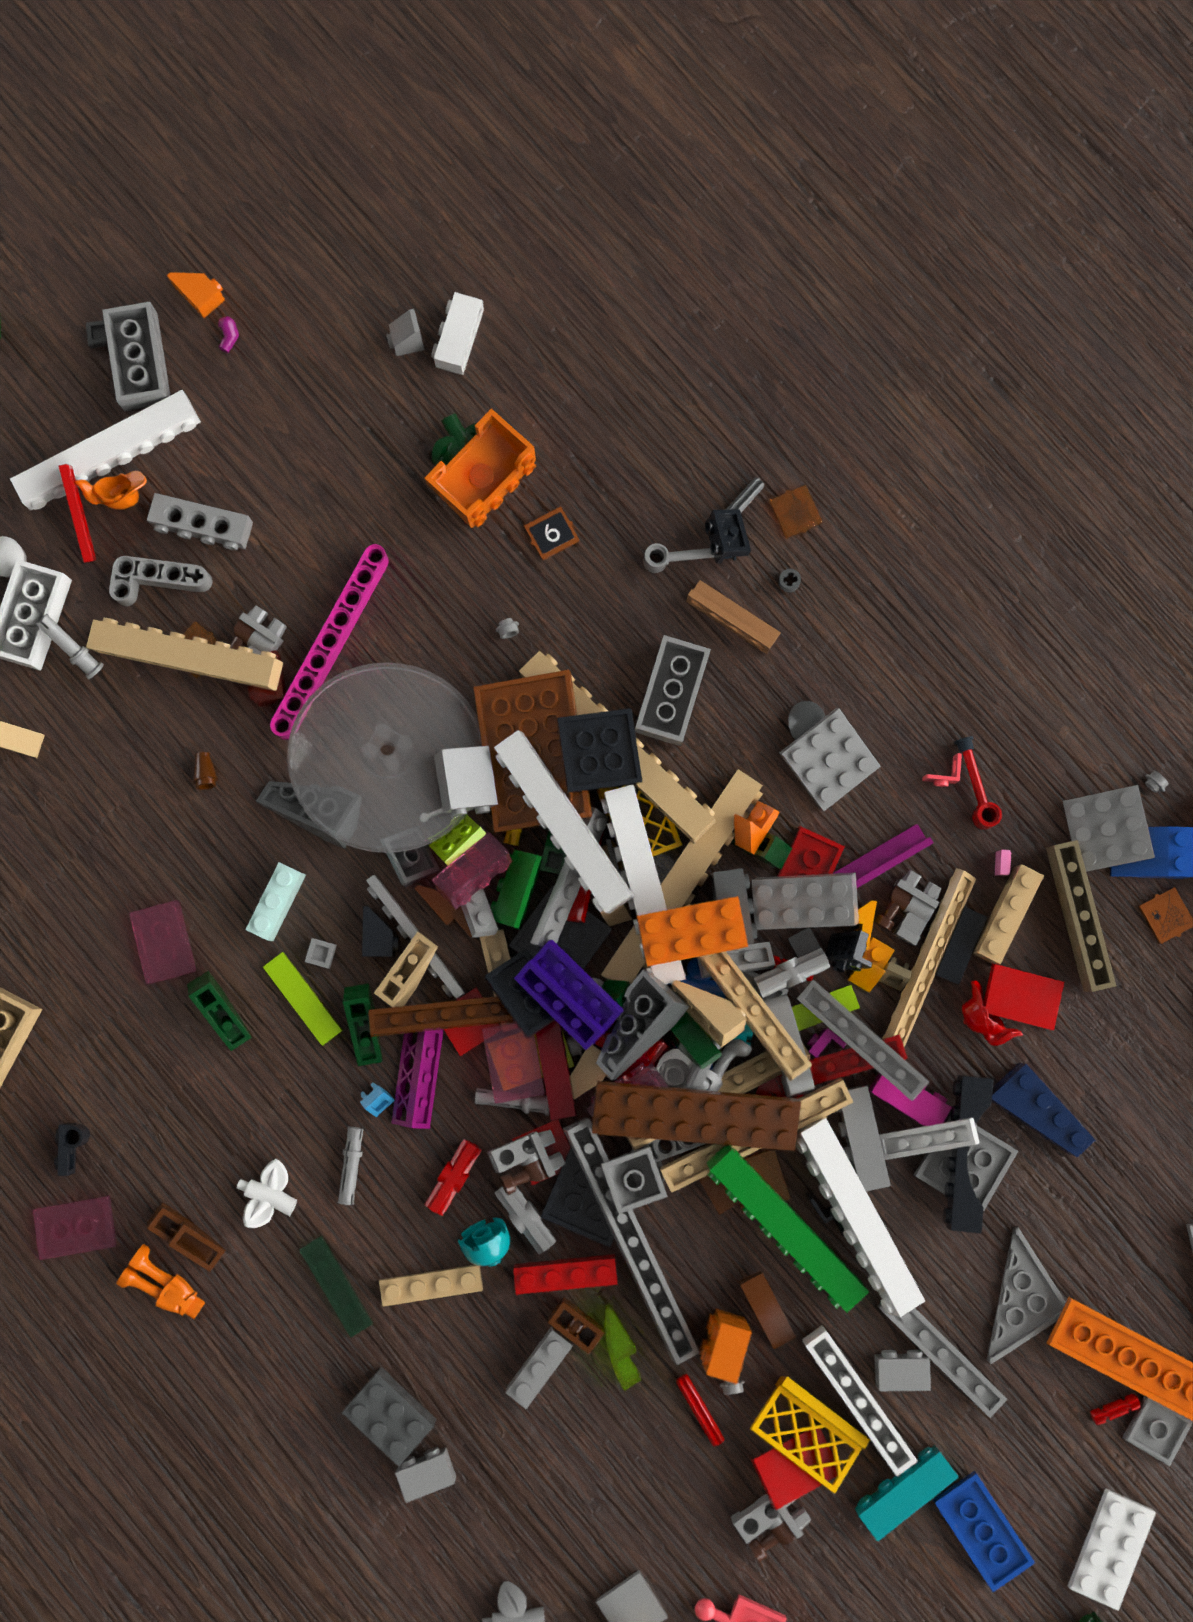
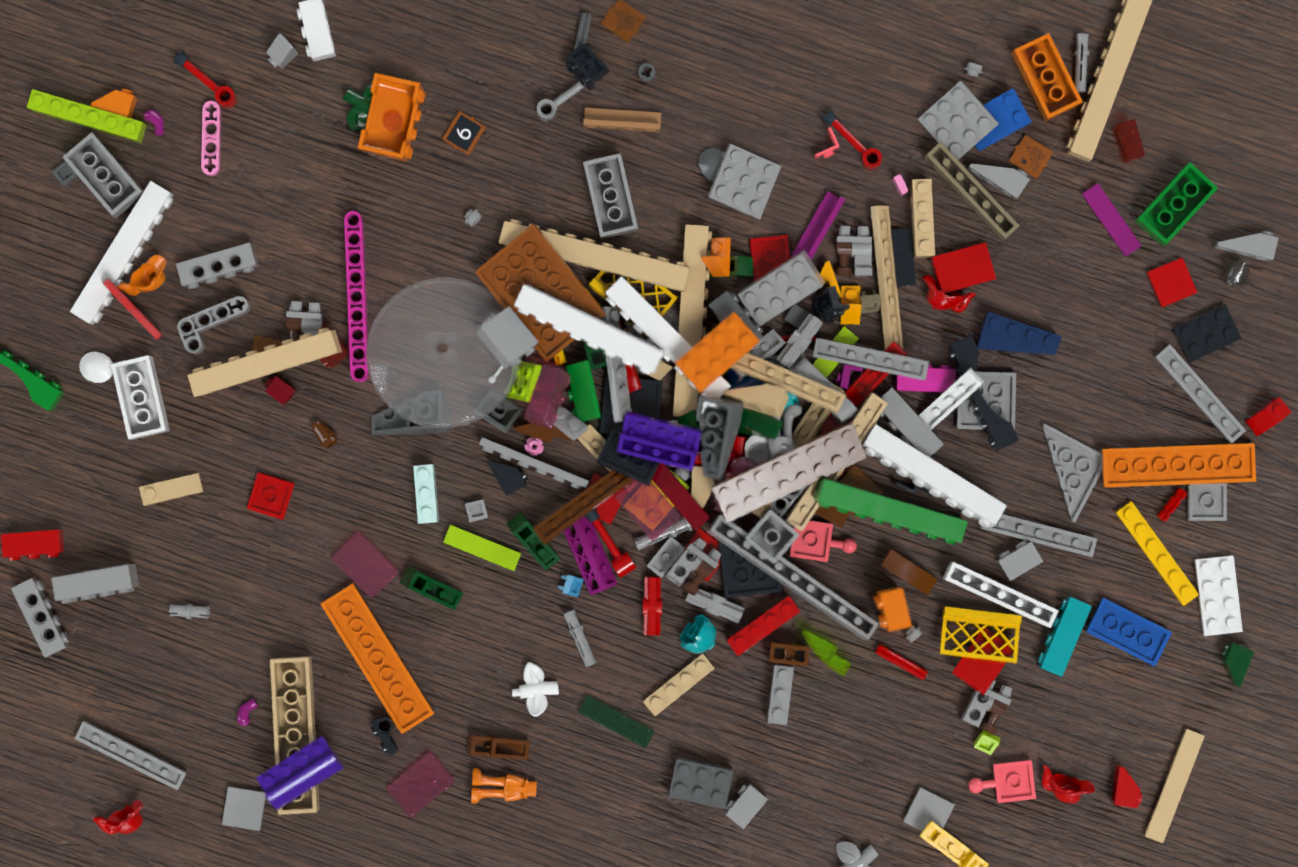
camera: 30 degrees left, 5 degrees up
light grey pin [36,614,104,679] -> none
tan slope [374,932,438,1007] -> none
black plate [556,708,643,793] -> none
none -> lime brick [27,89,147,143]
none -> red piece [173,51,237,108]
none -> bright pink beam [201,101,221,176]
none -> red tile [247,472,295,520]
none -> dark red brick [265,376,297,406]
none -> orange plate [320,583,435,734]
none -> bright pink plate [525,437,544,456]
none -> red piece [584,508,636,578]
none -> light grey plate [647,536,685,578]
none -> coral plate [789,521,857,562]
none -> light grey slope [967,164,1030,200]
none -> lime plate [974,730,1000,755]
none -> yellow plate [1115,501,1199,606]

